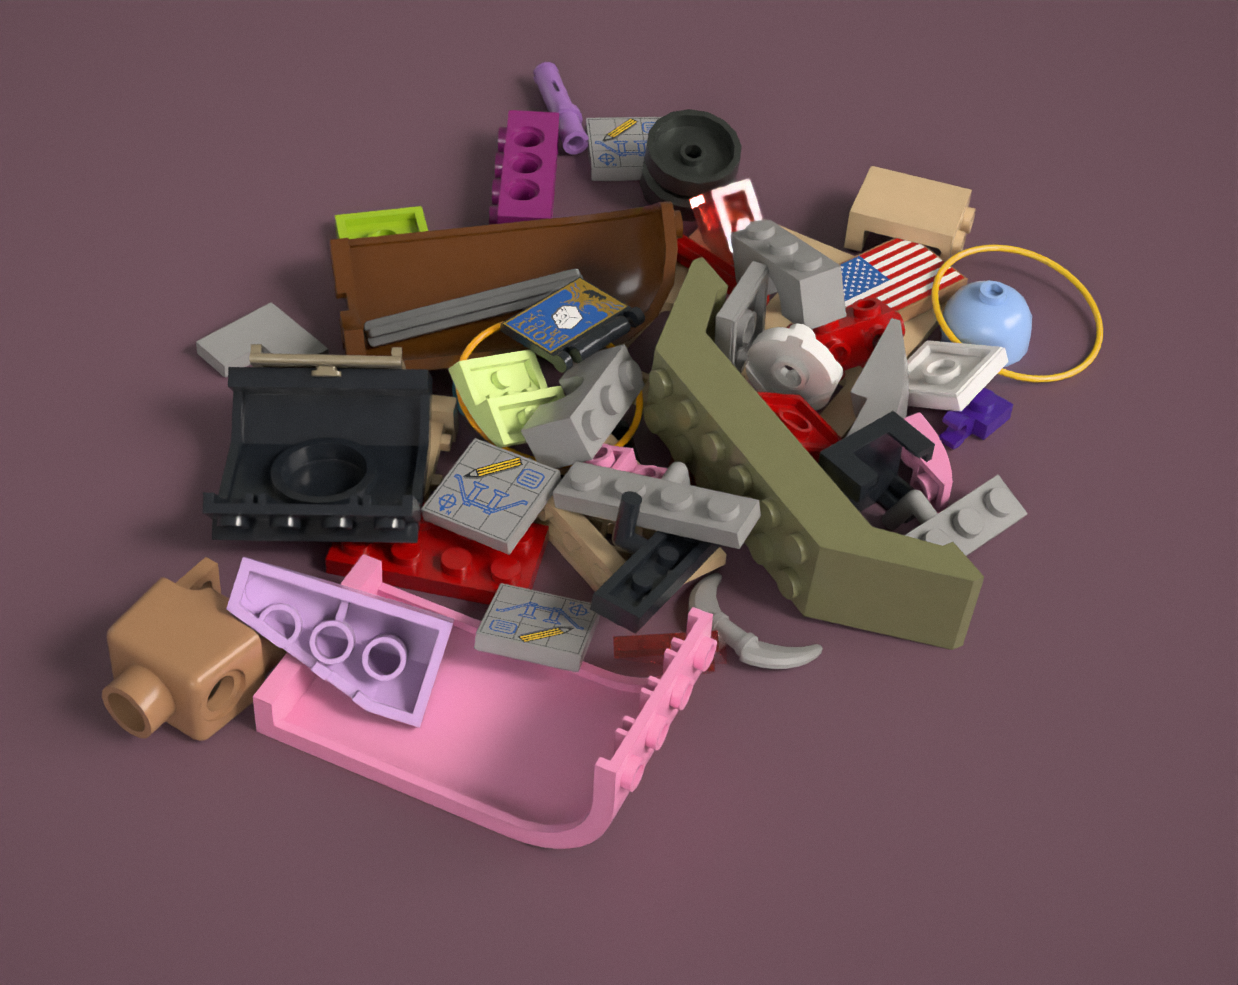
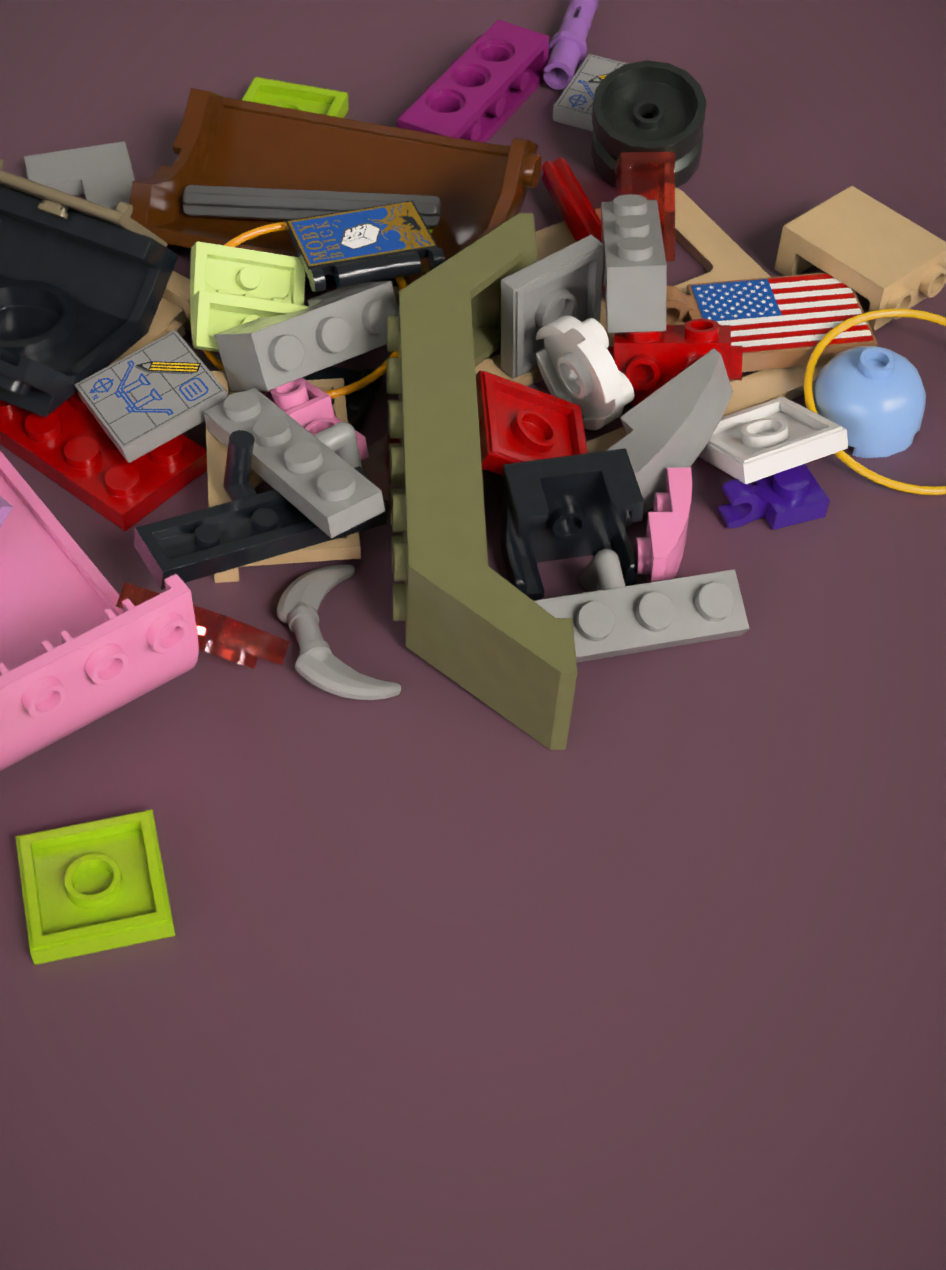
camera: 30 degrees right, 5 degrees up
light grey tile [474,583,600,672] -> none
none -> lime tile [15,809,176,965]

